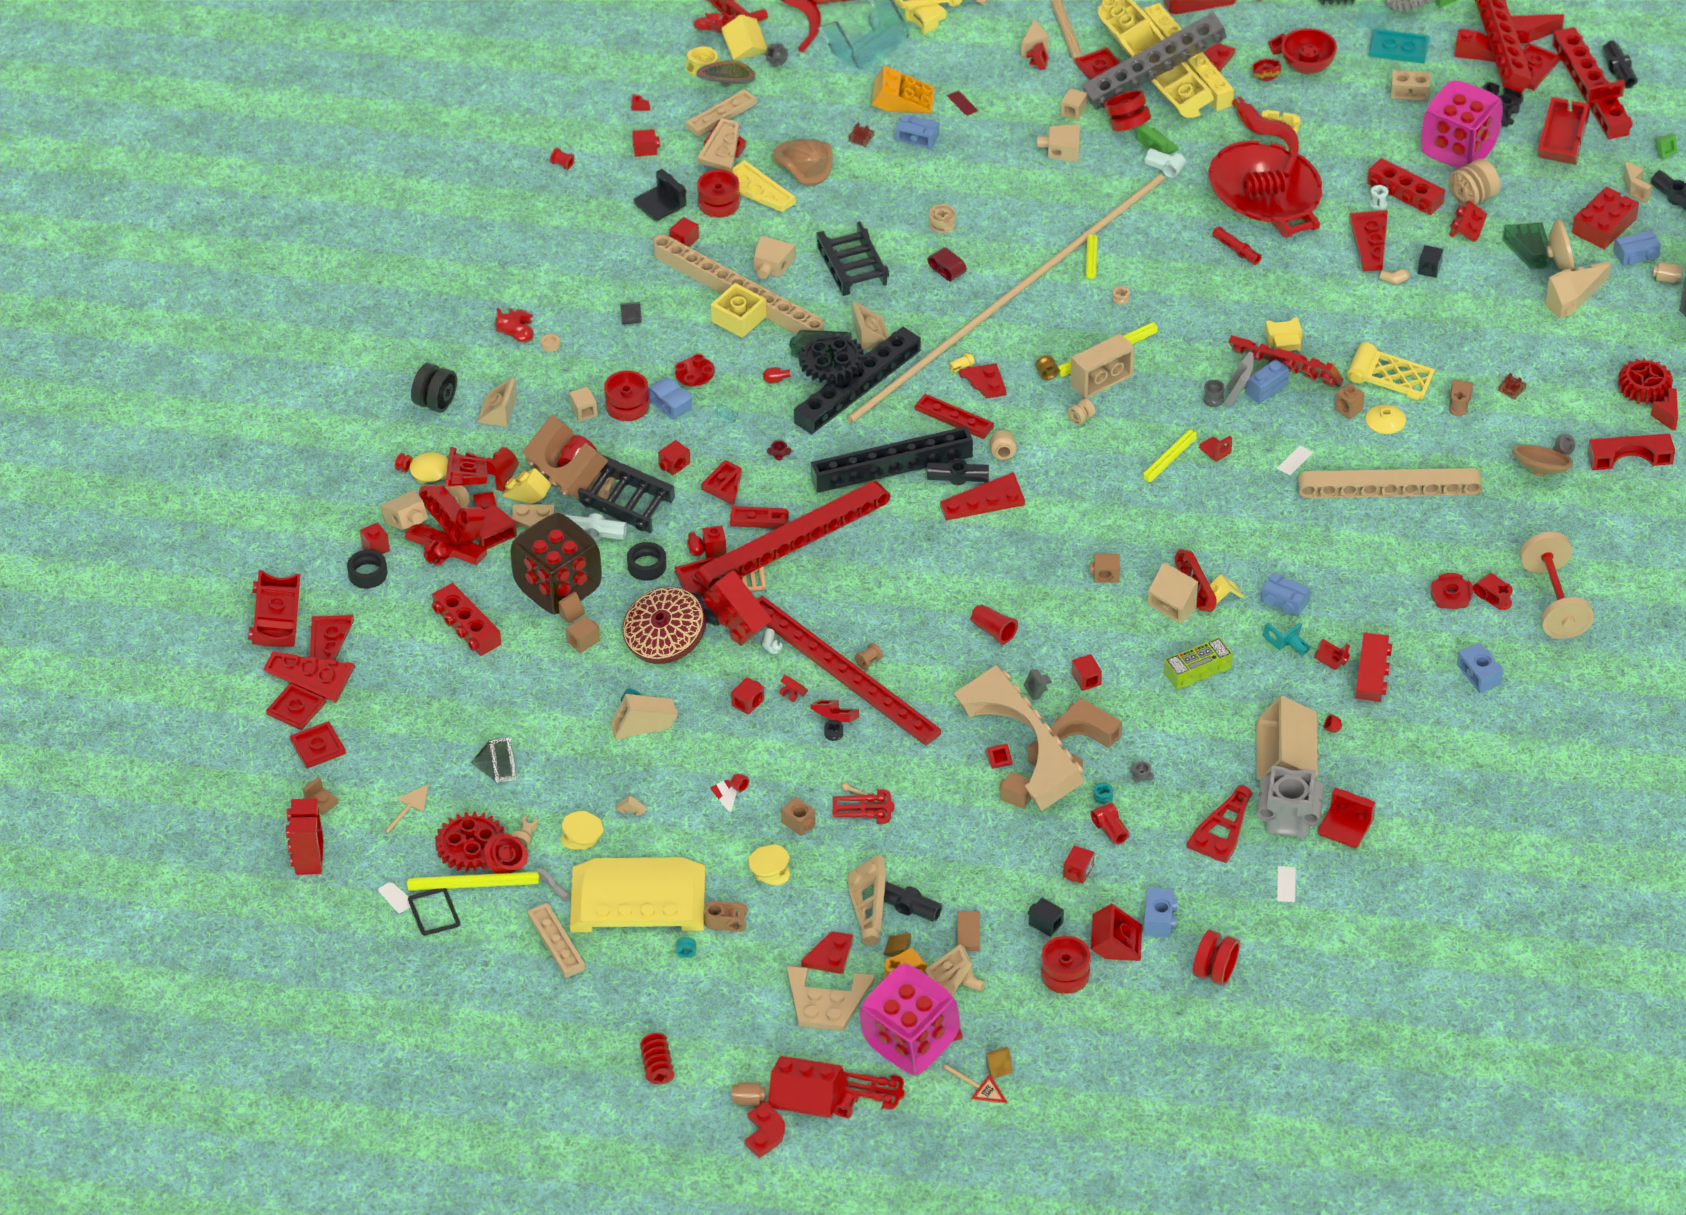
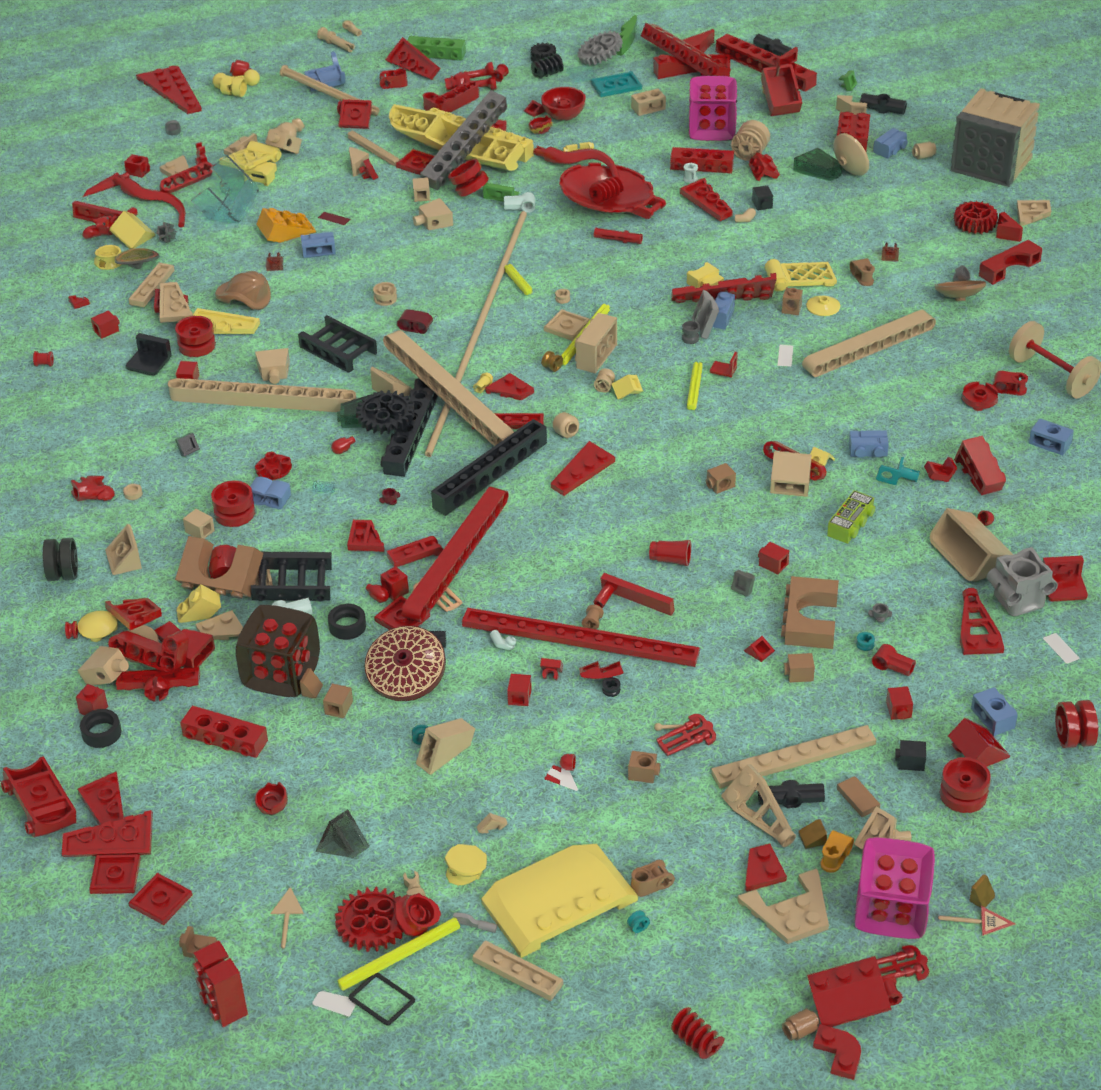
camera: 30 degrees left, 5 degrees down
red slope [486,447,519,492] -> none
red brick [658,440,691,476] -> none
red piece [702,570,772,646] -> none
light yellow brick [711,283,767,338] -> none
light yellow hat [748,844,790,885] -> none
black piece [927,459,989,485] -> none
tan arch [954,665,1085,811] -> none
tan wedge [1545,262,1611,319] -> none
none -> red hair [255,782,288,815]
none -> tan beam [383,330,514,446]
none -> tan tile [544,309,590,341]
none -> red piece [593,573,675,616]
none -> light yellow panel [612,375,643,399]
none -> tan plate [711,725,876,789]

